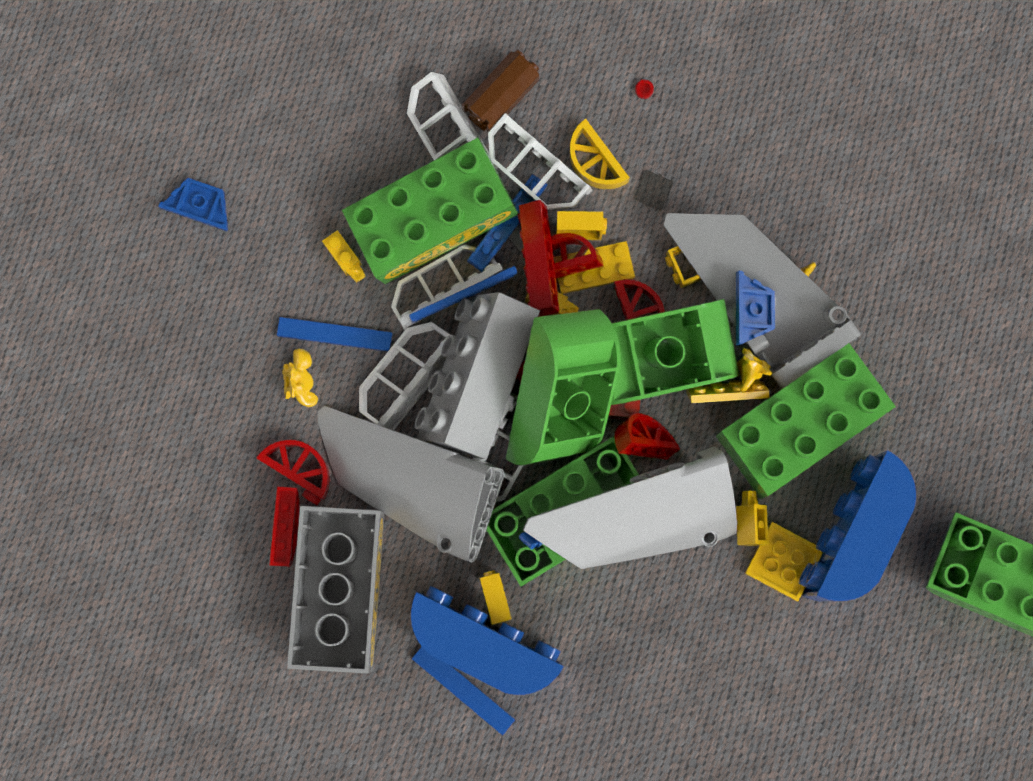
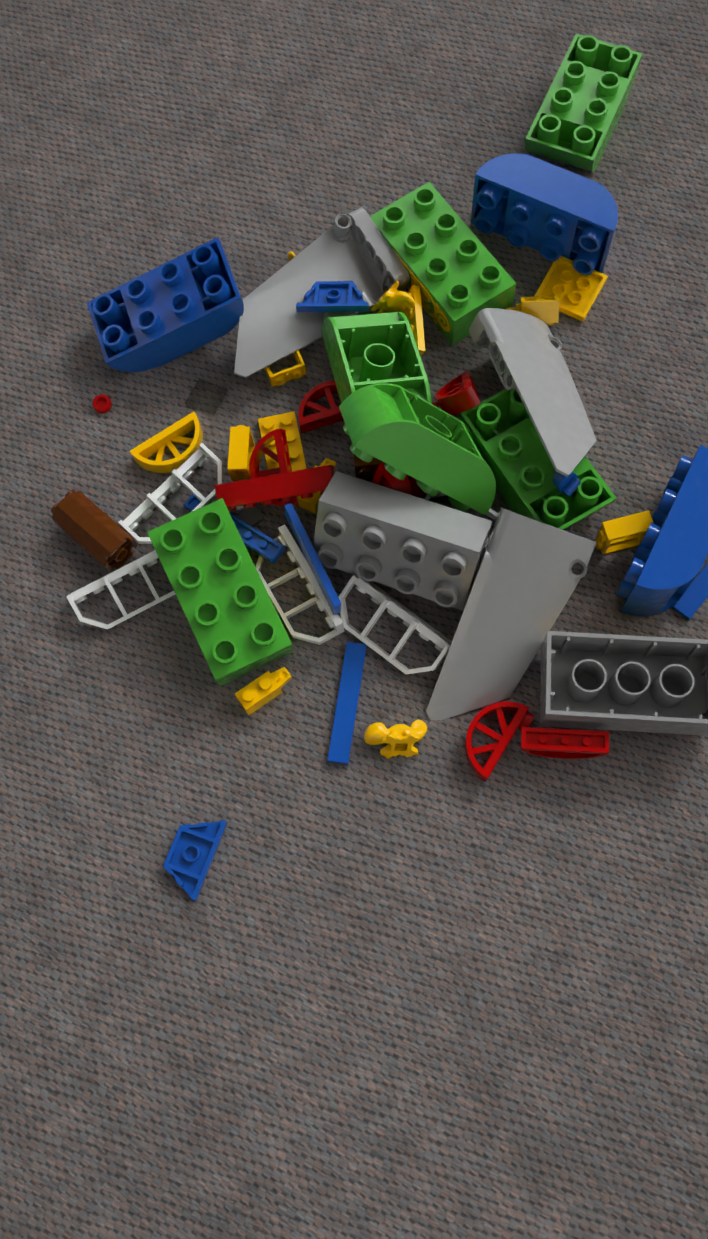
camera: 85 degrees left, 10 degrees down
none -> blue brick [87,237,244,372]

